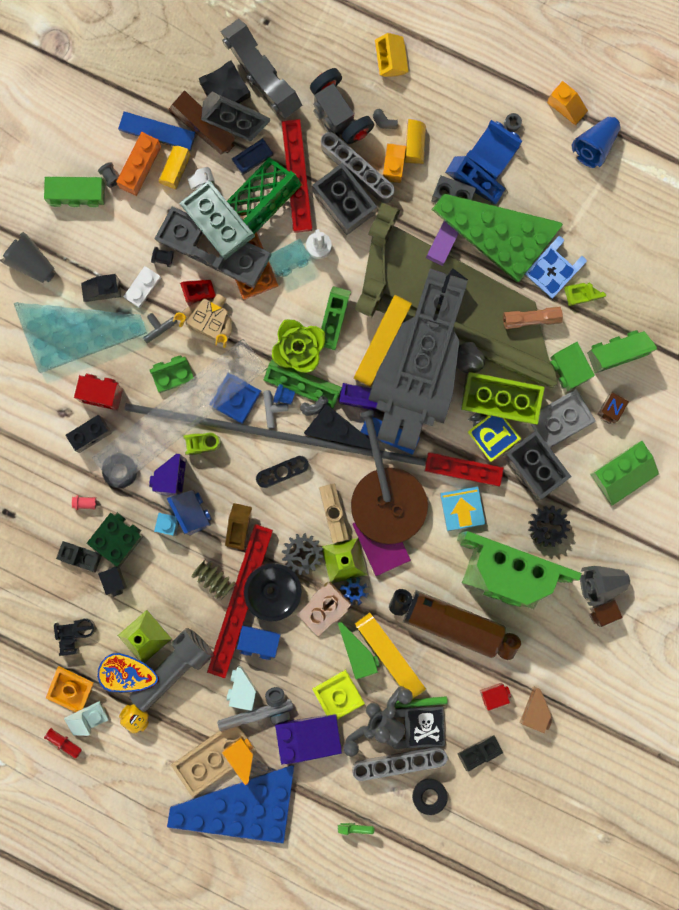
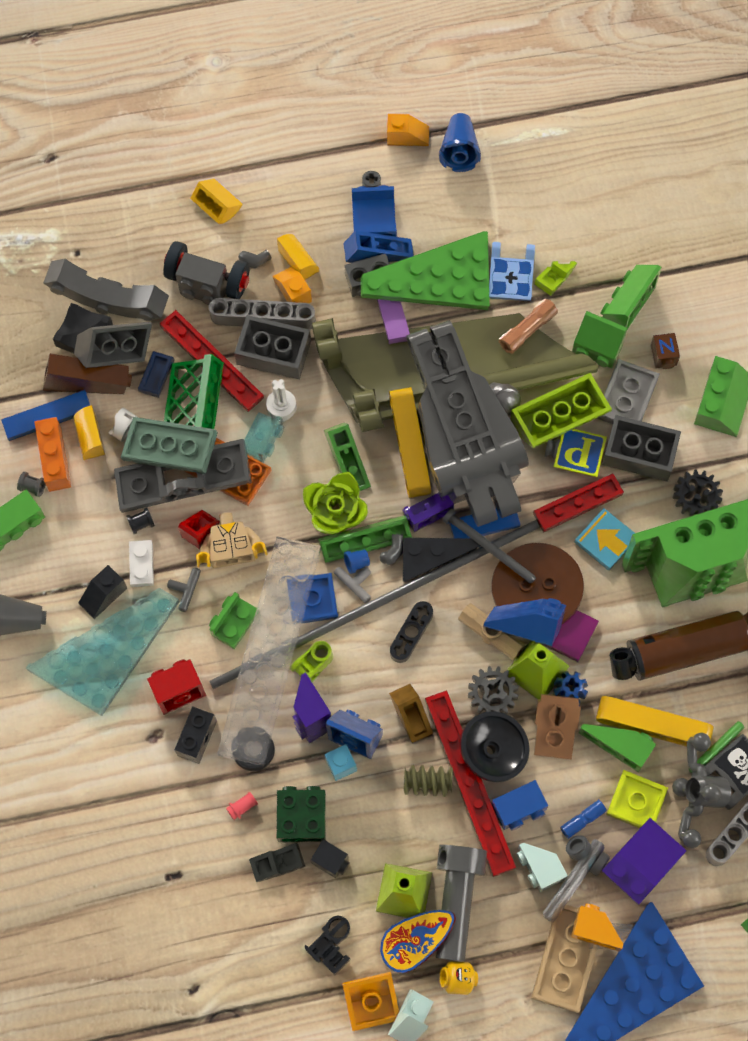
camera: 30 degrees left, 15 degrees down
none -> blue slope [484,598,566,646]
none -> blue piece [560,799,607,839]

